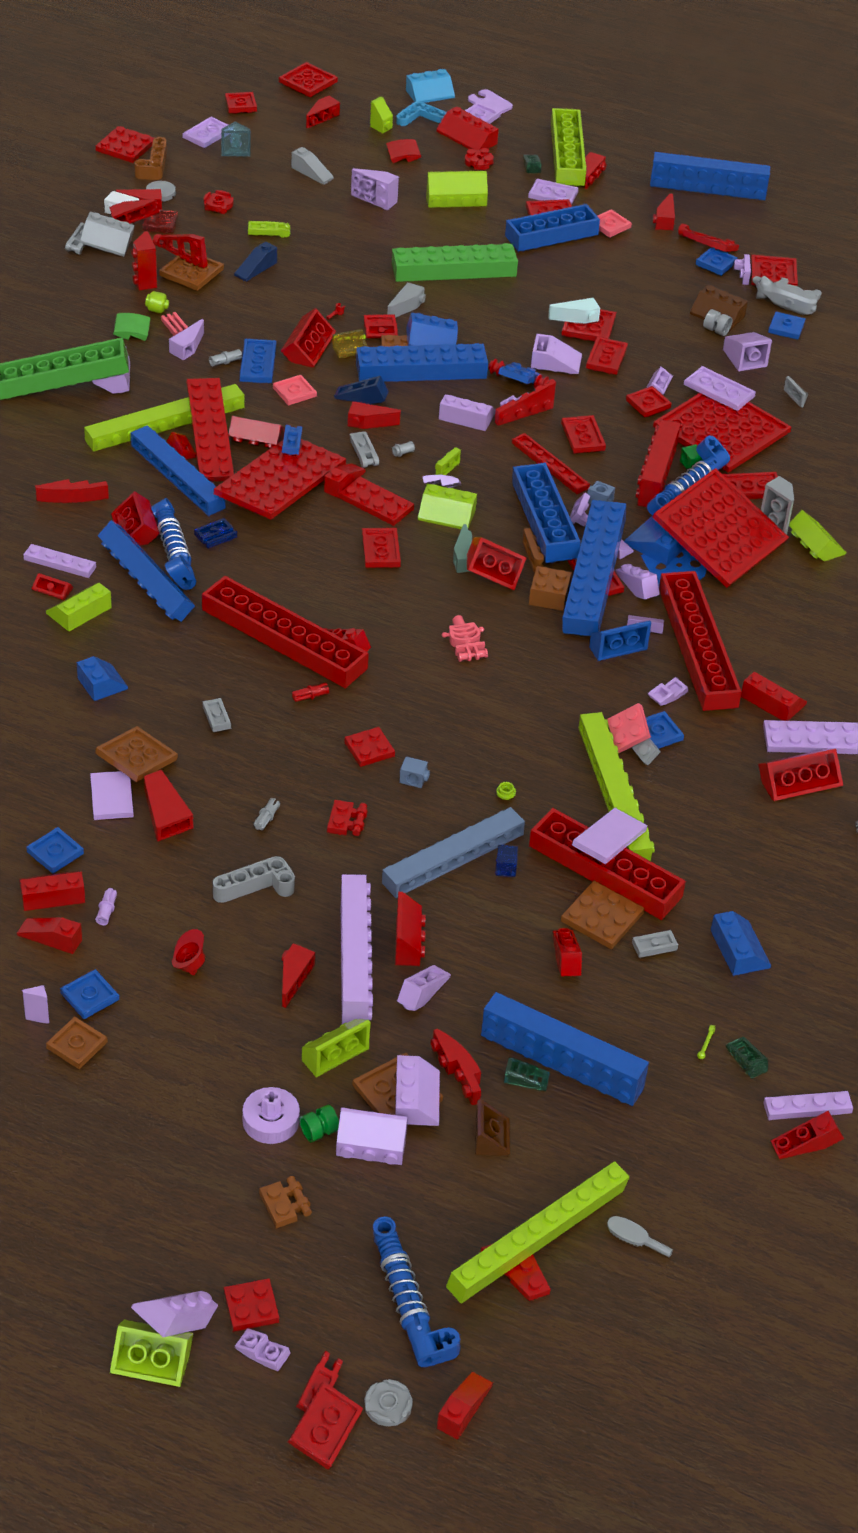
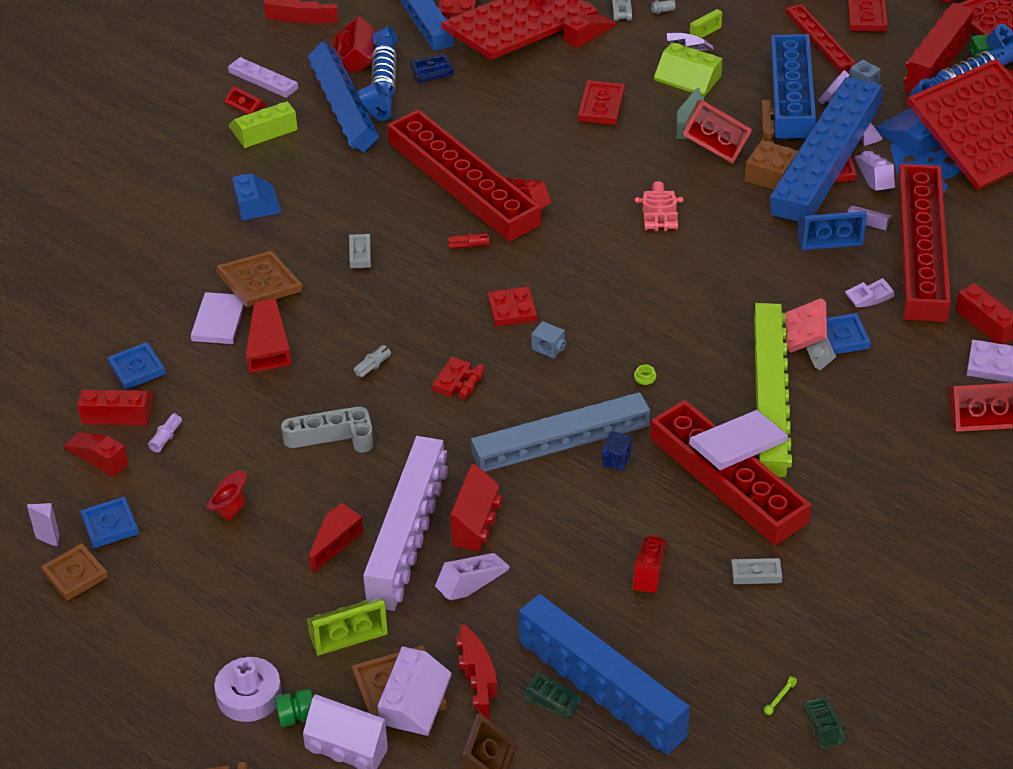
camera: 20 degrees right, 0 degrees up
red plate [339,477,414,526] -> none
dark orange plate [561,881,645,950] -> none
blue slope [711,911,771,976] -> none

